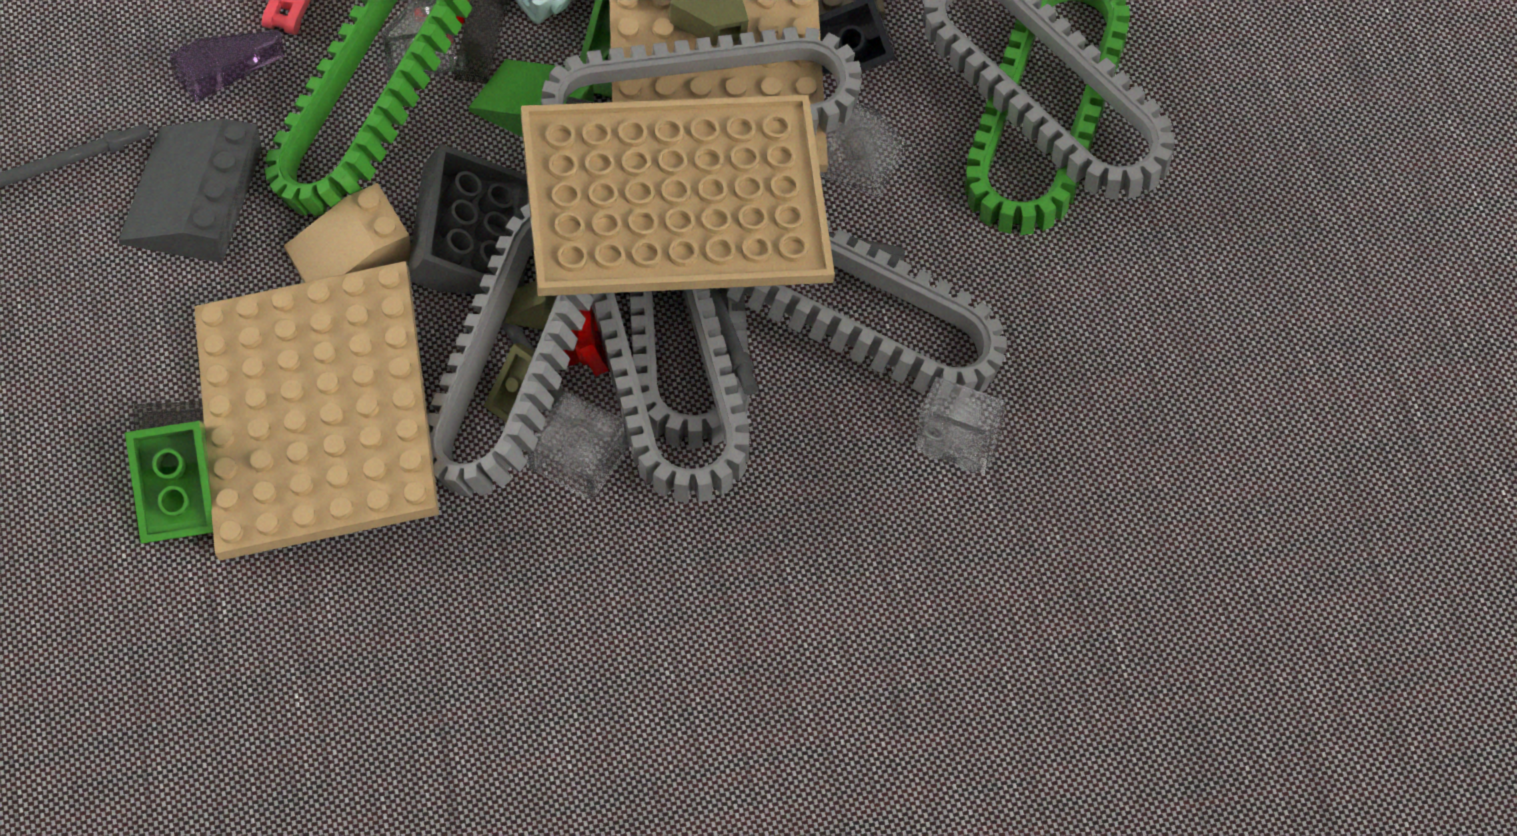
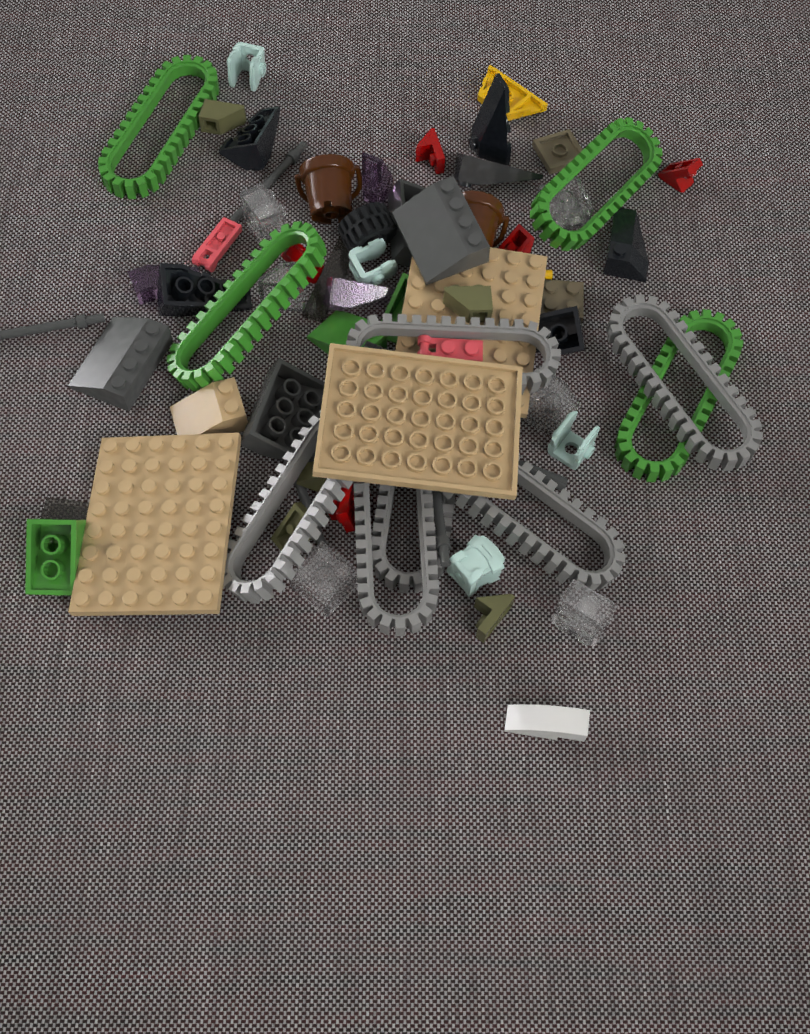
camera: 10 degrees right, 5 degrees up
none -> black wedge [157,263,252,317]
none -> clear purple slope [323,277,395,312]
none -> coral plate [417,335,483,362]
none -> light aqua piece [447,534,505,597]
none -> olive slope [474,594,515,643]
none -> white slope [504,704,590,742]
none -> light aqua piece [548,411,600,470]

